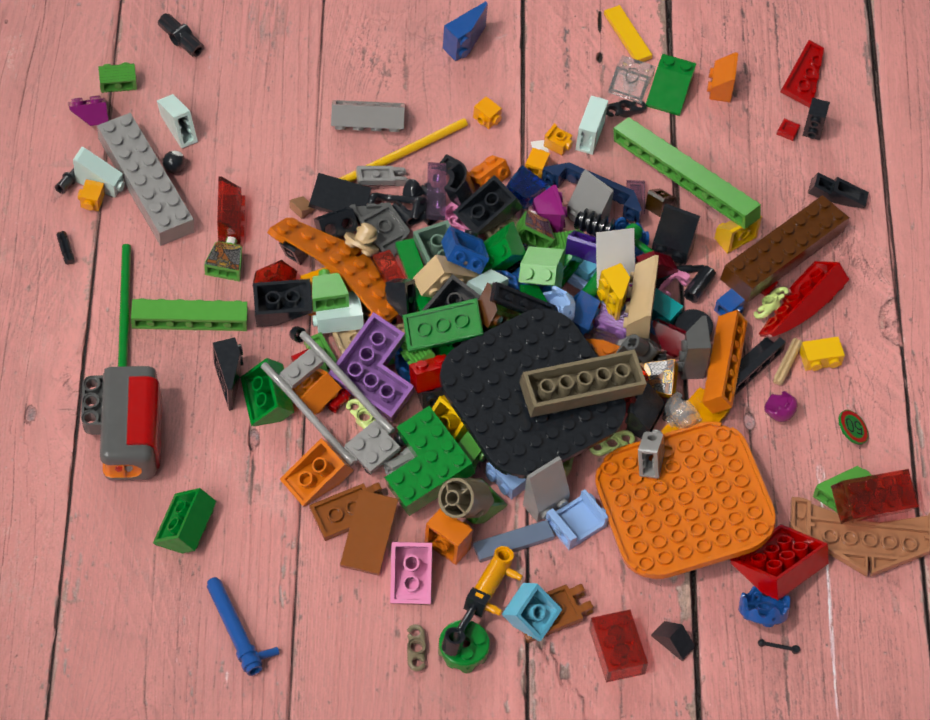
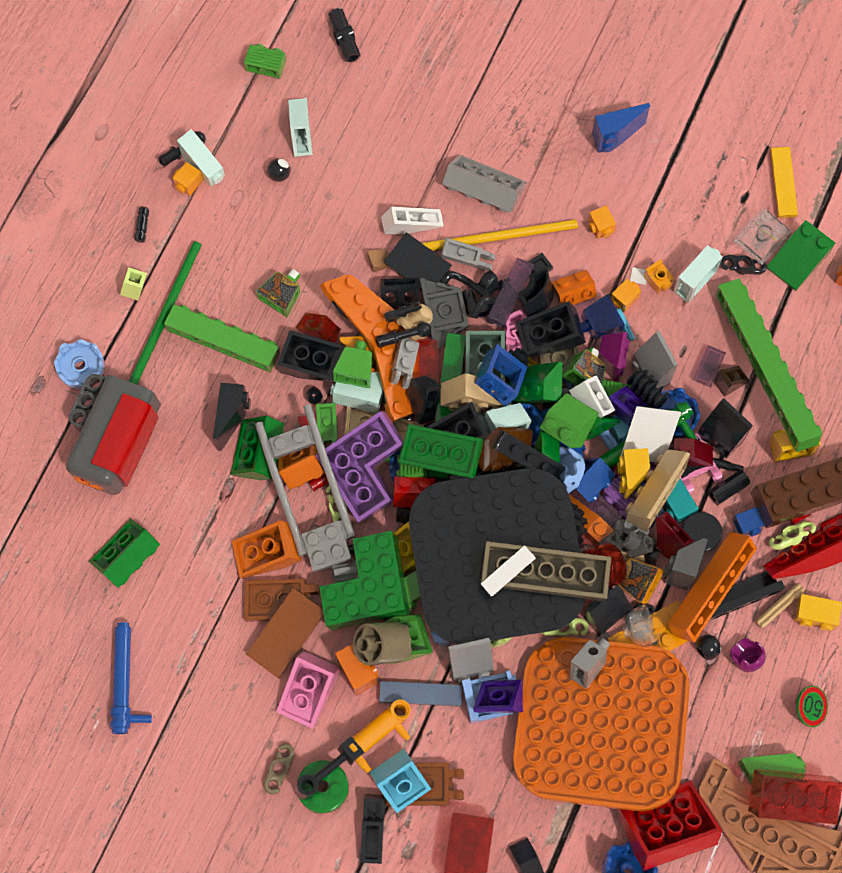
camera: 30 degrees right, 15 degrees up
magenta slope [68,95,108,126] -> none
light grey brick [97,113,194,246] -> none
clear red slope [217,176,245,244] -> none
dark blue slope [542,162,642,223] -> none
none -> light blue plate [54,339,105,389]
none -> yellowish green brick [120,267,147,300]
none -> black slope [361,794,386,864]
none -> black pin [376,322,431,348]
none -> white slope [381,207,444,235]
none -> black piece [384,301,422,323]
none -> light grey hinge [391,338,419,389]
none -> dark purple slope [473,680,523,714]
none -> white sticker [481,546,536,596]
none -> white slope [569,376,615,418]
none -> black piece [696,634,721,660]

